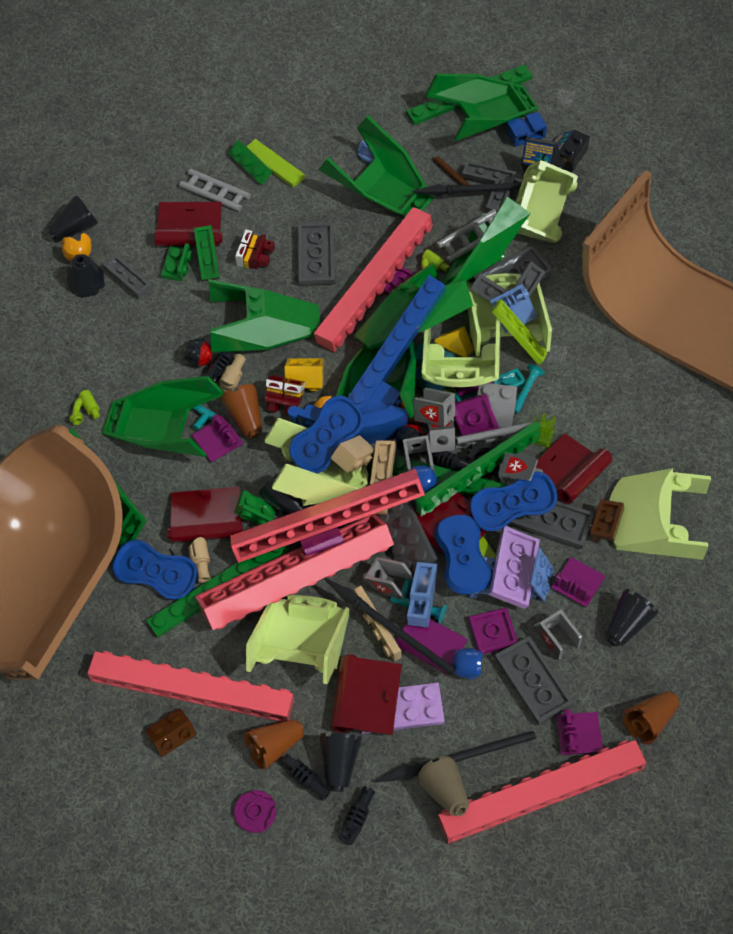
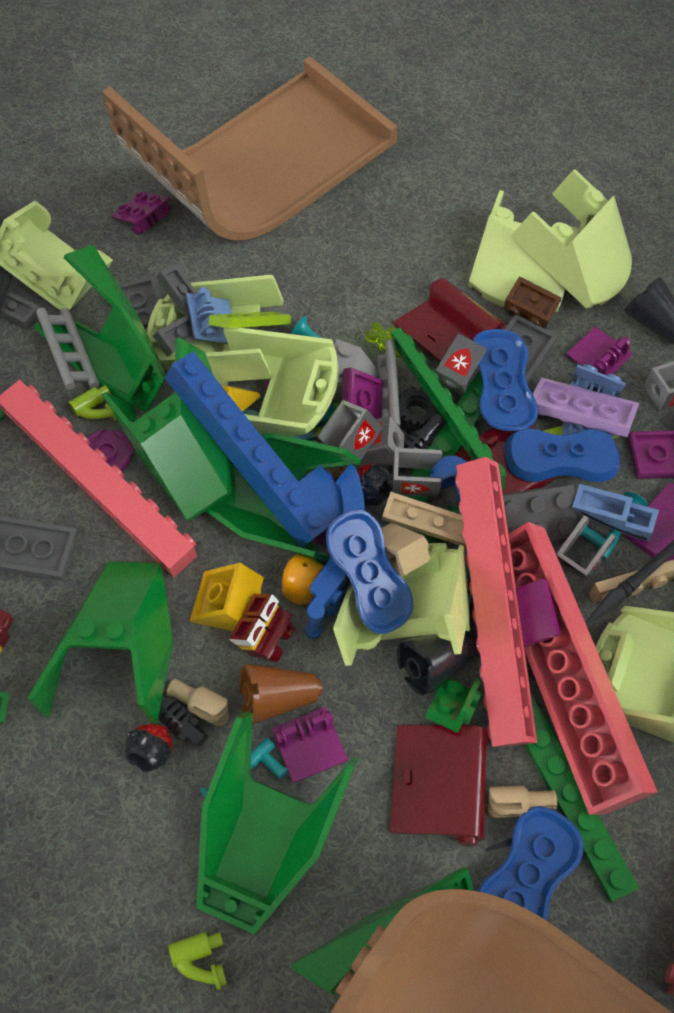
camera: 85 degrees left, 0 degrees up
none -> yellowish green windscreen [511,169,632,308]

